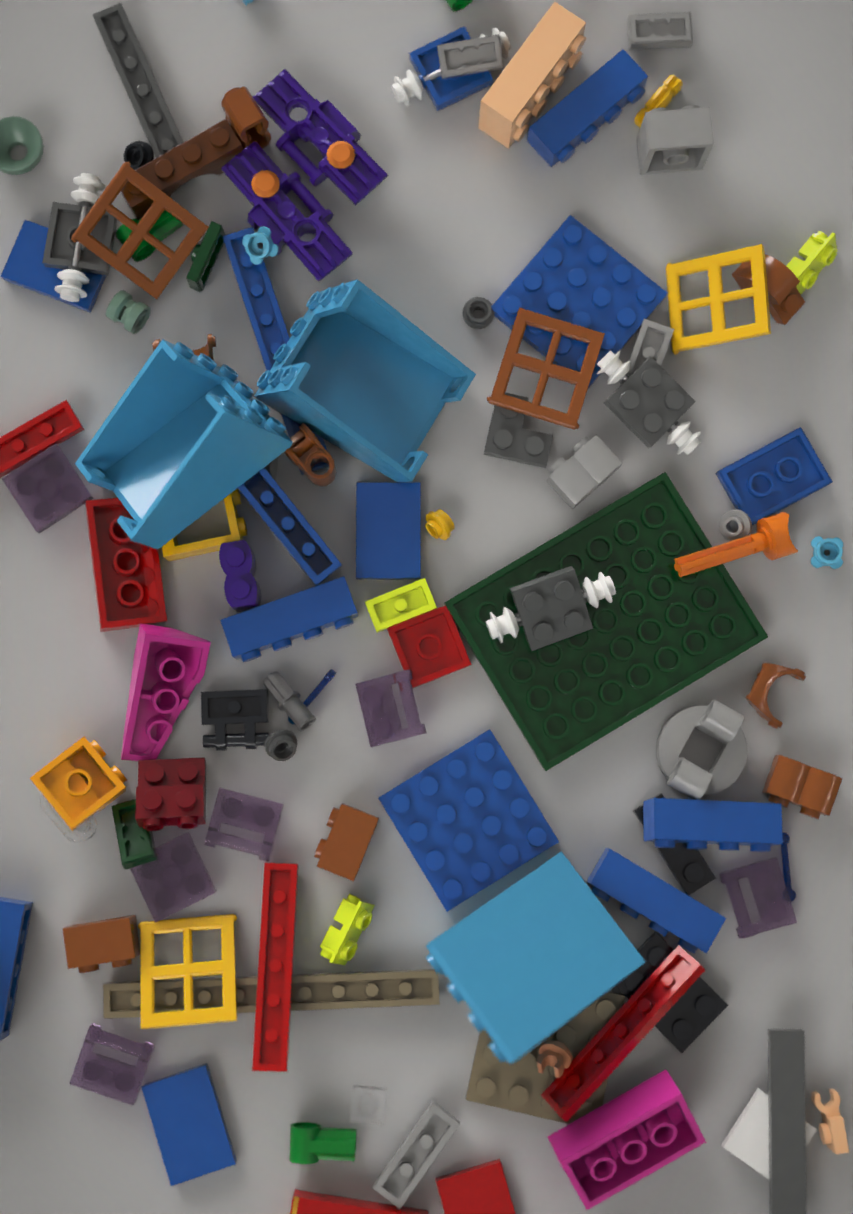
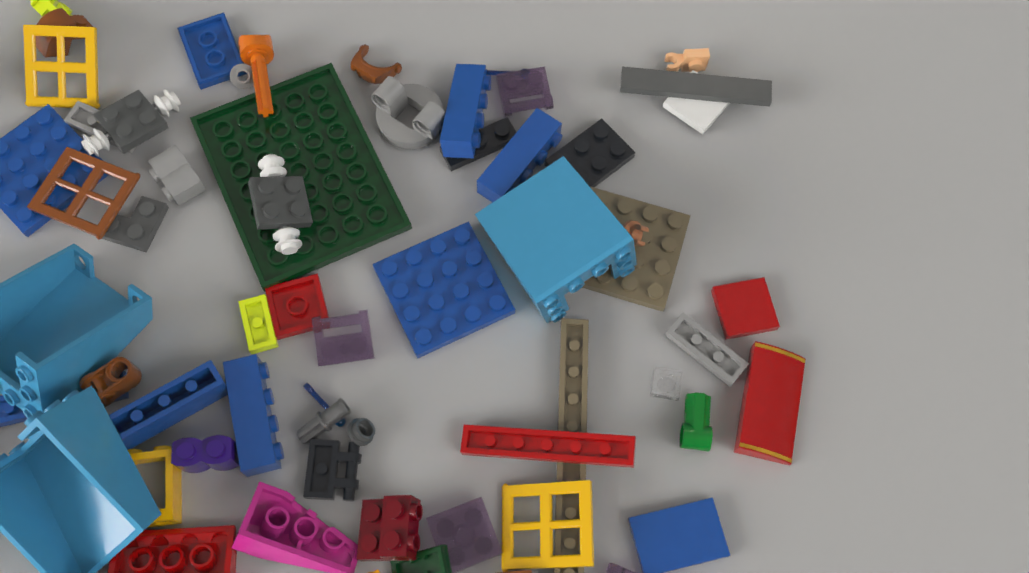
camera: 85 degrees left, 15 degrees down
clear purple plate [205,788,284,862] -> none
dark orange brick [314,803,379,881] -> none
neon yellow hinge [320,893,375,966] -> none
blue tile [356,482,421,580] -> none
yellow plate [425,509,455,540] -> none
dark grey plate [463,297,494,329] -> none
red plate [541,945,705,1122] -> none
dark pink brick [547,1069,706,1210] -> none
dark orange brick [762,755,842,820] -> none
medium azure plate [810,536,843,569] -> none

